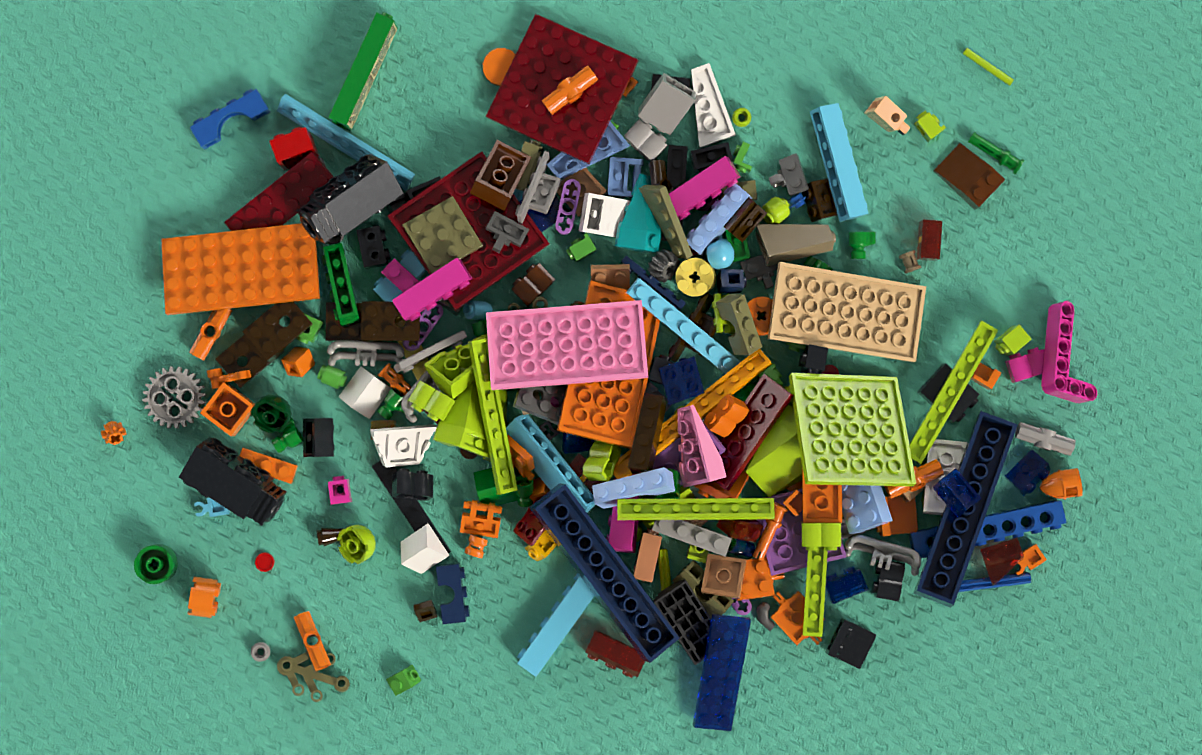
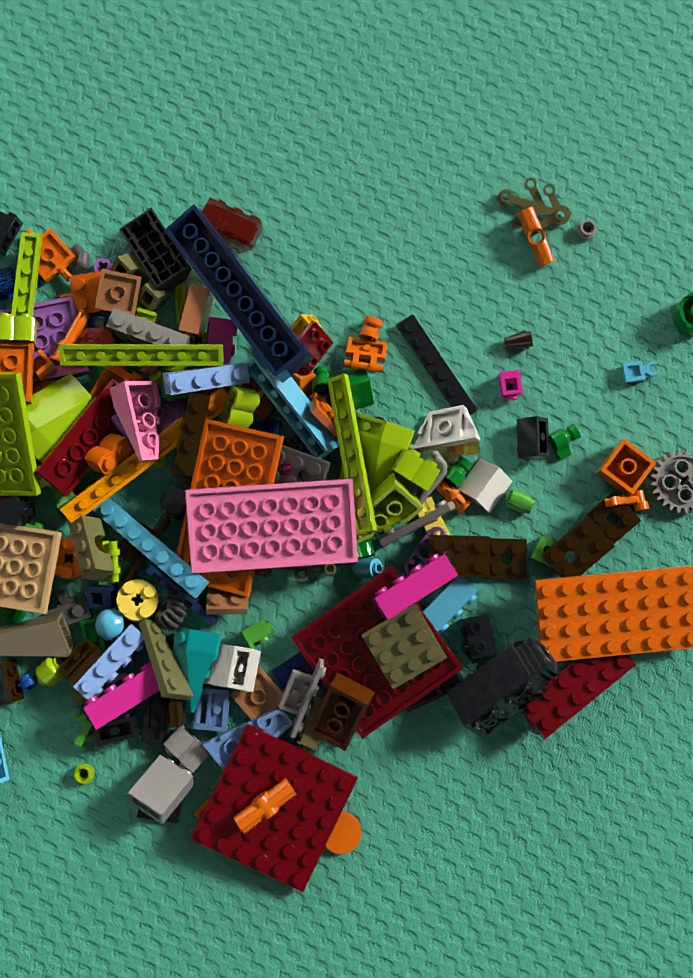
camera: 175 degrees left, 5 degrees down
black piece [178,437,287,526] -> none
orange brick [188,576,221,618] -> none
orange piece [189,309,233,360] -> none
blue arch [190,89,271,150] -> none
orange plate [240,448,298,484] -> none
dark green cylinder [251,394,292,433] -> none
red piece [255,552,275,572] -> none
red brick [269,127,320,171] -> none
medium azure plate [277,94,415,191] -> none
orange panel [281,347,315,377] -> none
green brick [321,243,360,326] -> none
light grey piece [327,340,404,366] -> none
green brick [328,12,398,131] -> none
lime cylinder [337,525,376,564] -> none
dark pink plate [381,258,420,292] -> none
bright green bracket [386,665,421,696] -> none
black brick [392,468,433,501] -> none
white slope [400,524,450,574] -> none
dark brown plate [413,600,438,623] -> none
dark blue arch [436,563,470,624] -> none
dark grey hinge [485,211,529,253] -> none
reddish brown brick [512,263,555,307] -> none
medium azure brick [517,572,595,677] -> none
medium lavender beam [555,179,581,235] -> none
clear blue hinge [659,356,705,405] -> none
white wing [691,63,736,149] -> none
clear blue plate [693,614,751,731] -> none
dark grey hinge [769,153,809,196] -> none

